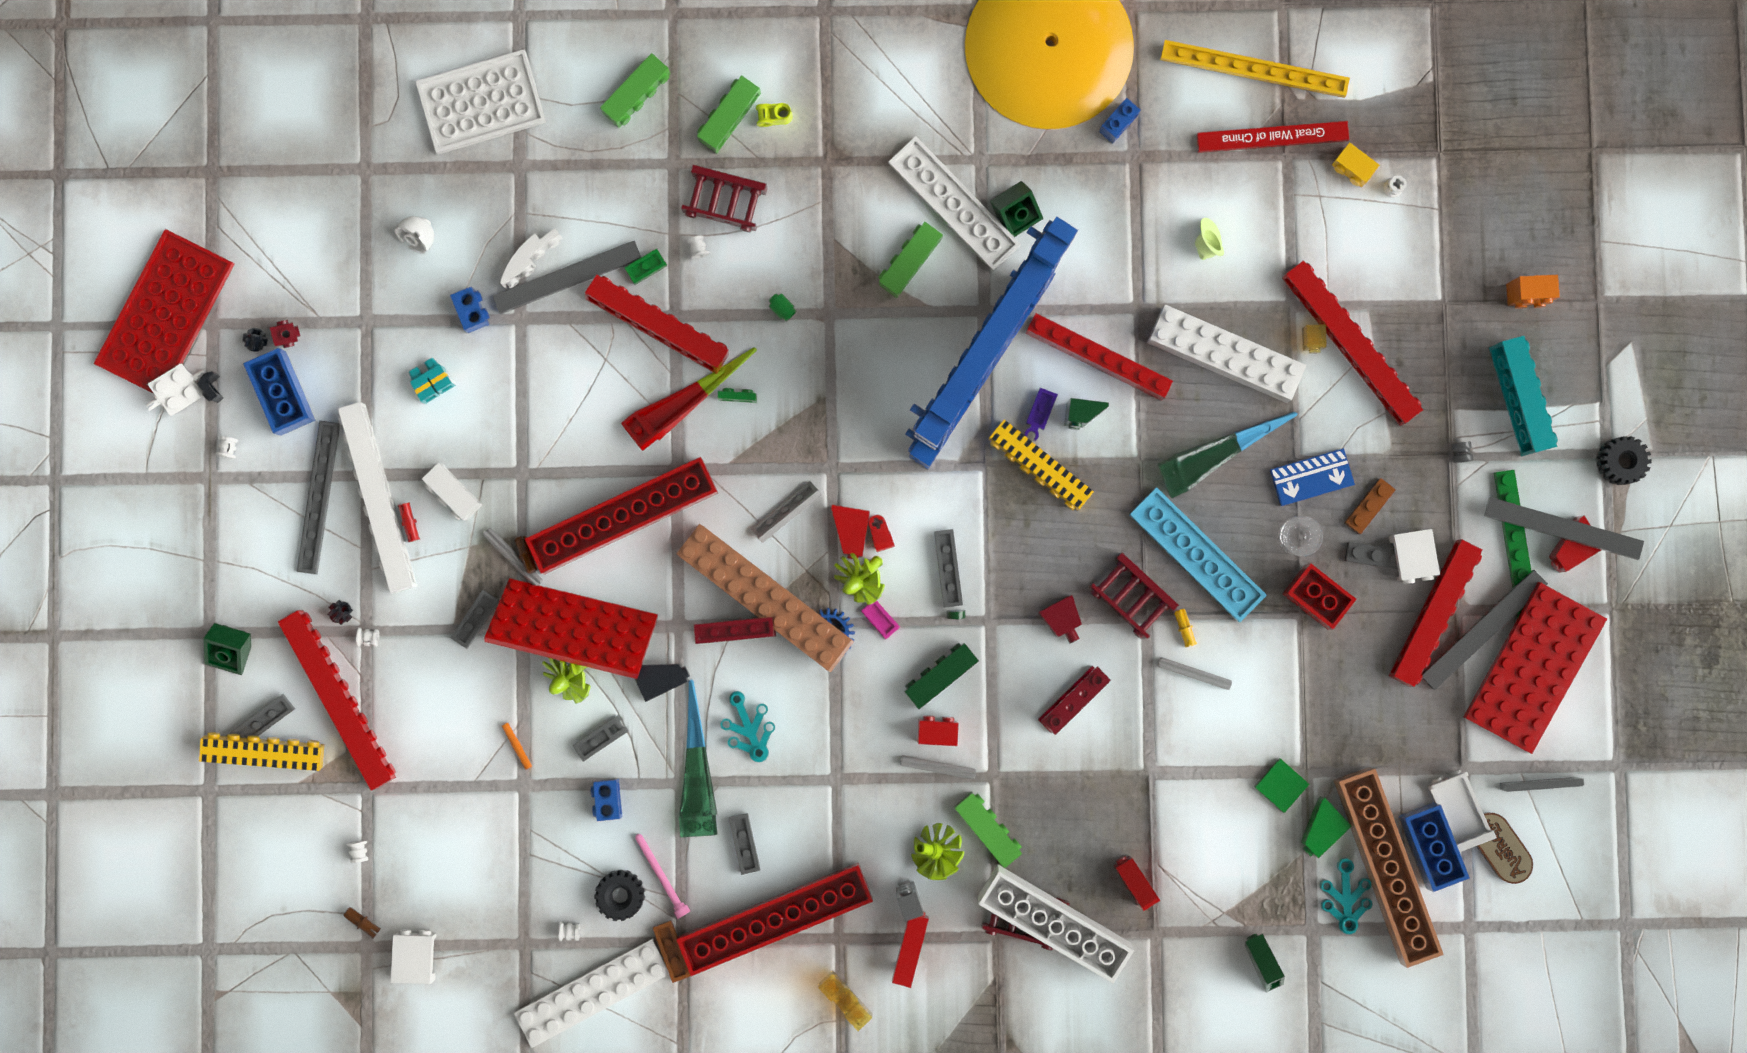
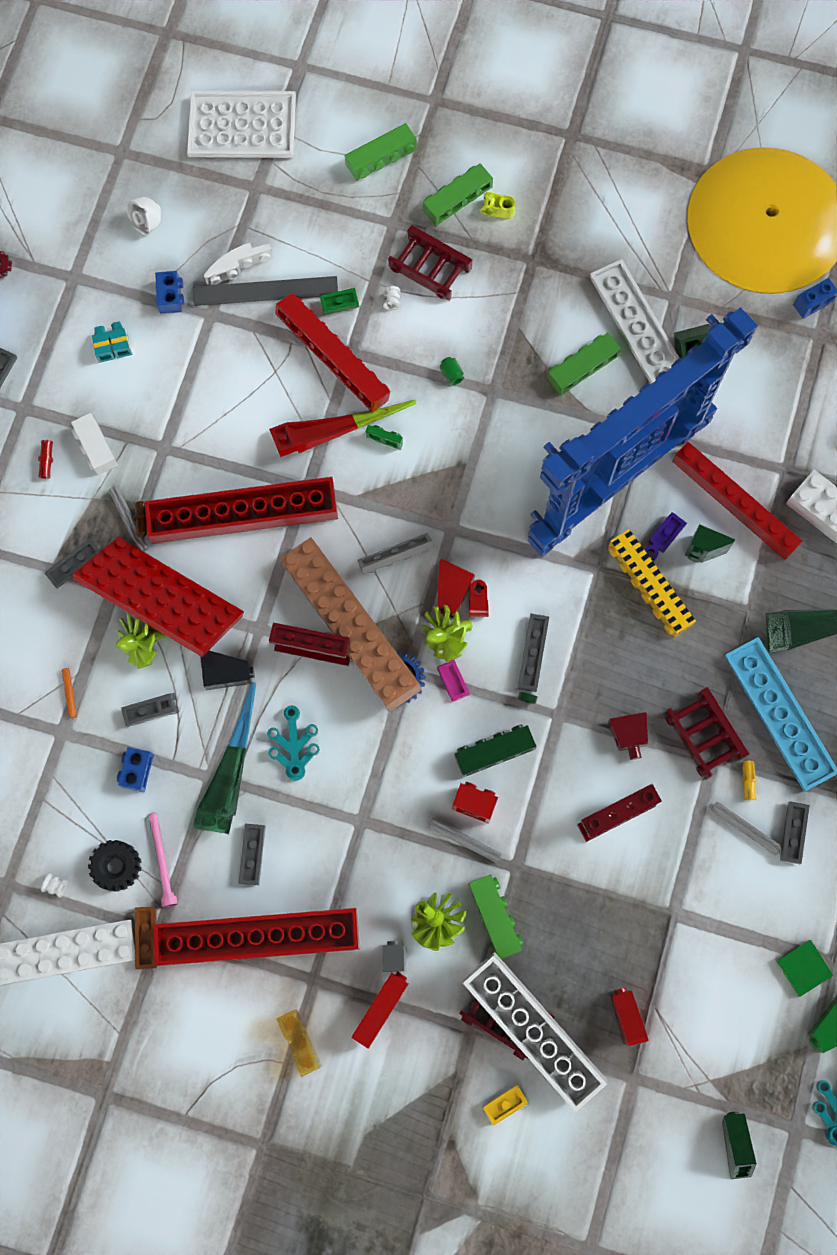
camera: 25 degrees right, 10 degrees down
white brick [337,402,417,593] -> none
none -> yellow plate [482,1085,528,1126]
none -> dark grey plate [780,801,810,865]

